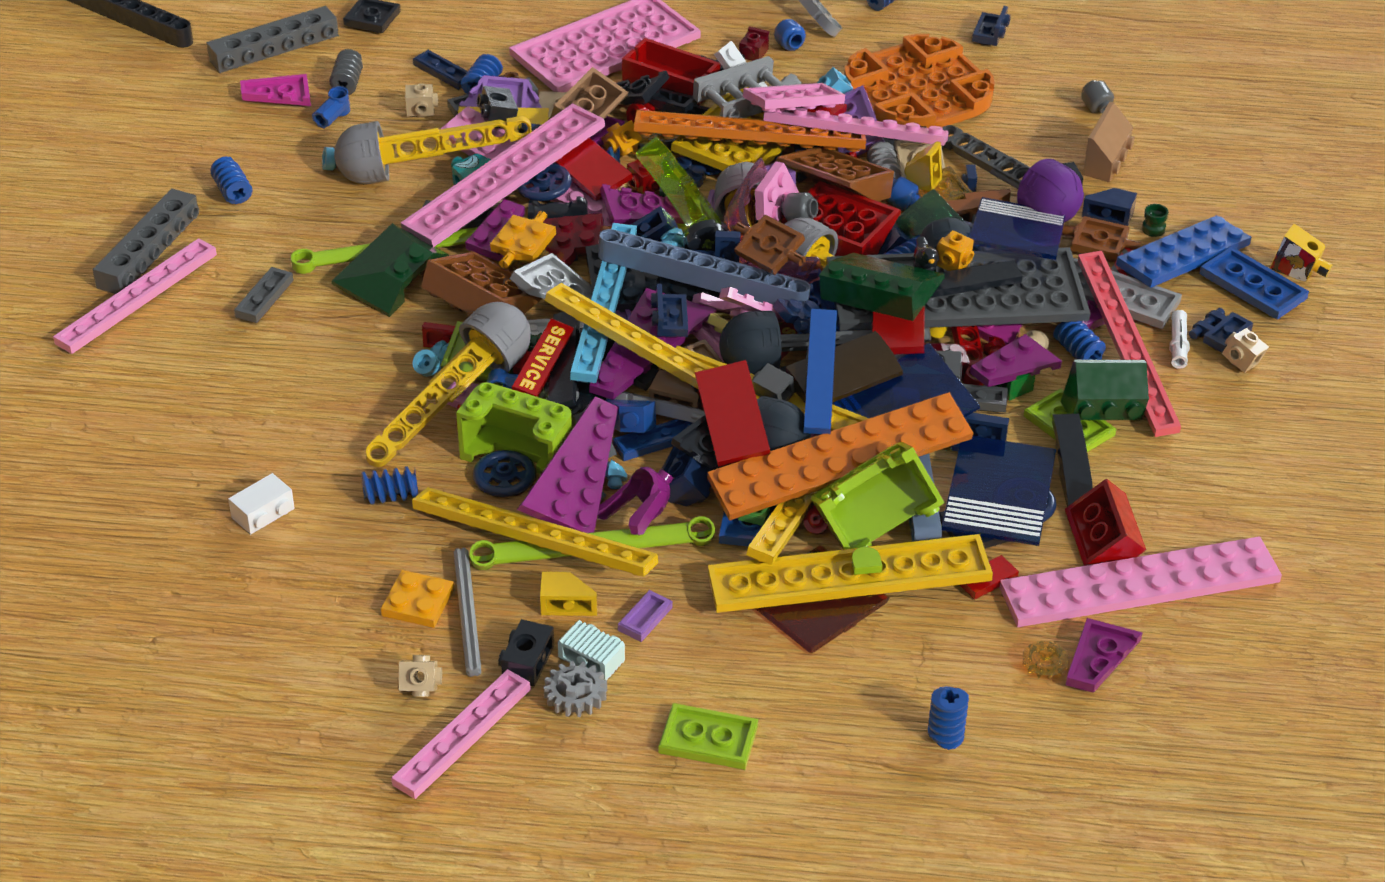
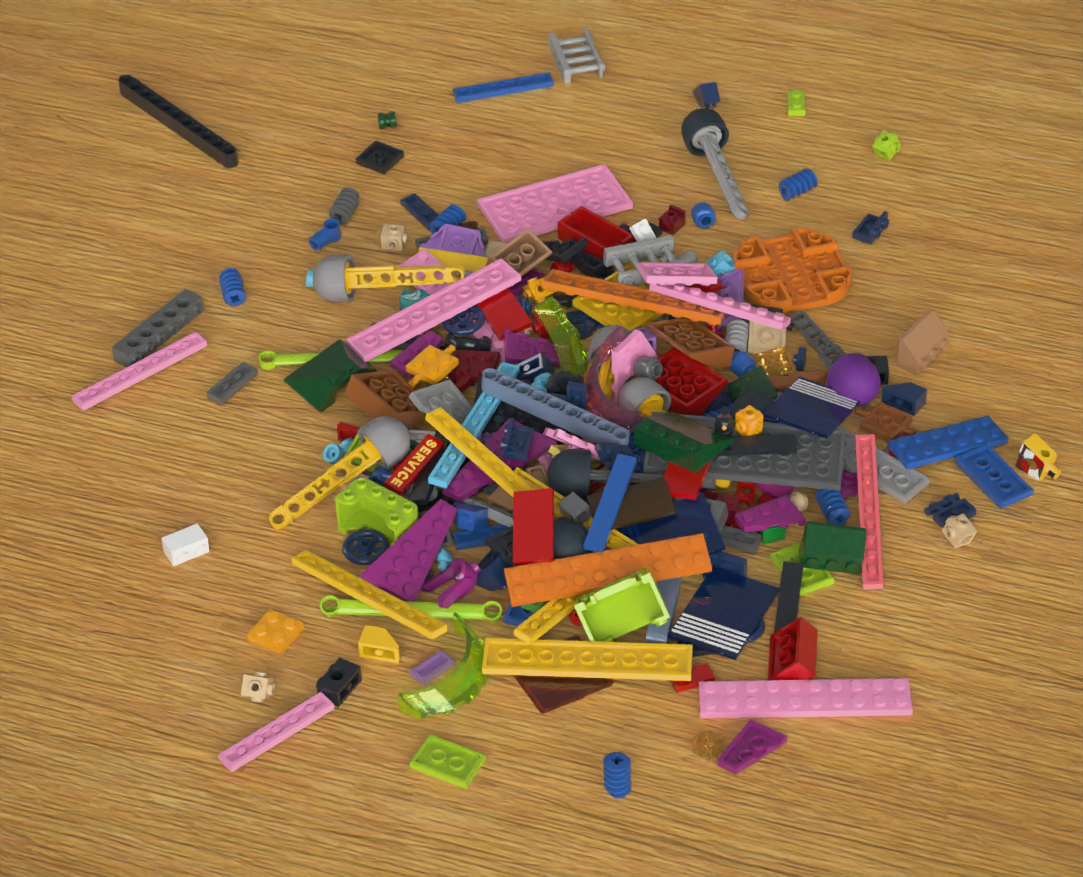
camera: 15 degrees right, 0 degrees up
dark grey brick [206,6,339,73] -> none
dark pink wing [240,74,311,106] -> none
blue piece [361,466,418,505] -> none
light grey axle [454,548,481,677] -> none
black brick [477,86,518,128] -> none
light grey gear [544,661,607,717] -> none
light aqua brick [558,620,625,680] -> none
dark orange plate [734,214,806,275] -> none
lime tile [852,547,882,575] -> none
yellow slope [904,141,942,193] -> none
dark grey head [1081,80,1114,113] -> none
dark green wheel [1142,204,1169,237] -> none
white pin [1169,310,1190,369] -> none
none -> clear neon green windscreen [398,612,489,719]

